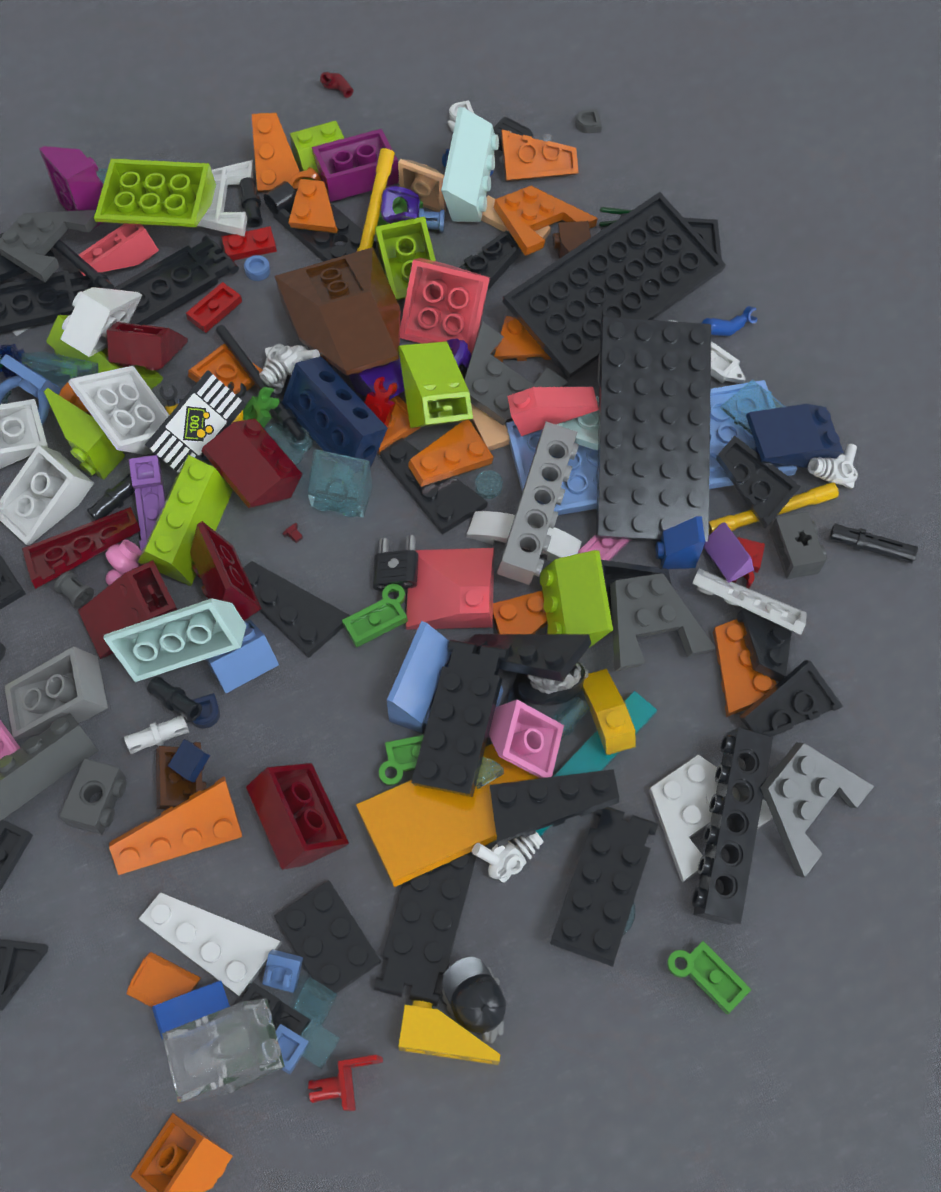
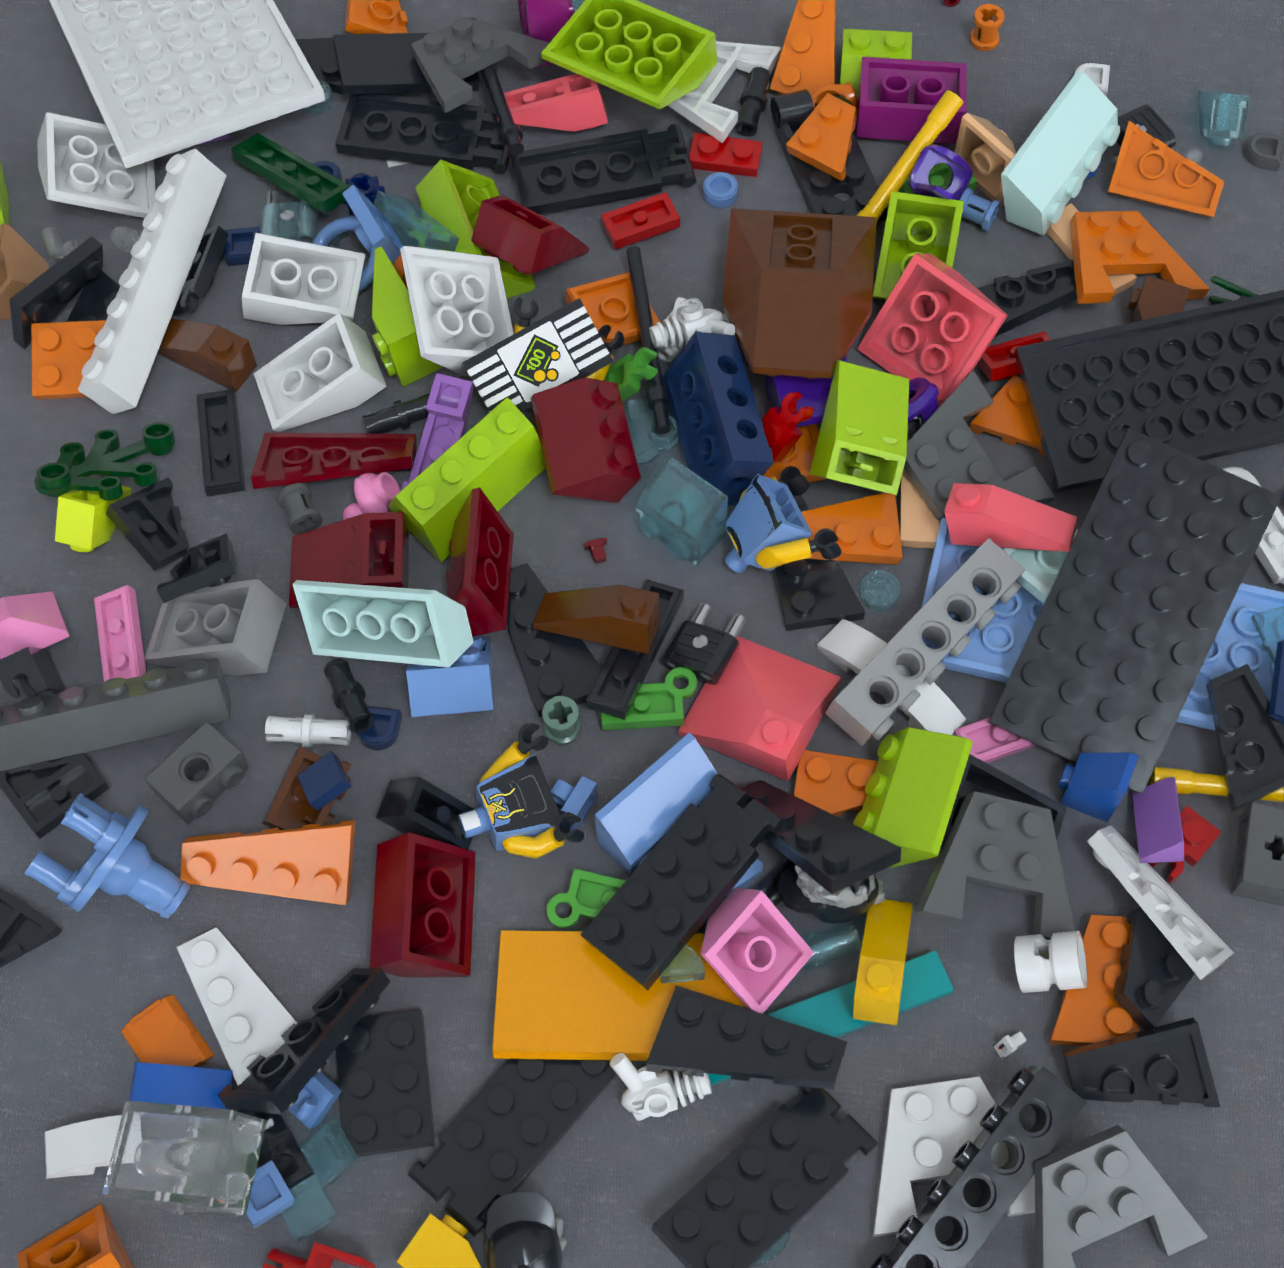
camera: 30 degrees right, 0 degrees up
white slope [61,287,142,357] -> none
none -> medium blue piece [24,792,190,919]
none -> white slope [44,1113,145,1179]
none -> black wing [157,533,236,603]
none -> black wing [217,968,391,1114]
none -> black slope [376,776,474,850]
none -> torso [458,723,584,859]
none -> reddish brown slope [533,585,660,654]
none -> sand green bush [542,696,581,746]
none -> medium blue tile [551,776,598,830]
none -> black tile [586,579,684,720]
none -> medium blue torso [725,466,842,573]
none -> orange bush [970,4,1005,51]
none -> red plate [977,331,1052,381]
none -> white piece [994,1031,1027,1058]
none -> white wheel [1014,931,1087,993]
none -> clear light blue slope [1197,90,1250,145]

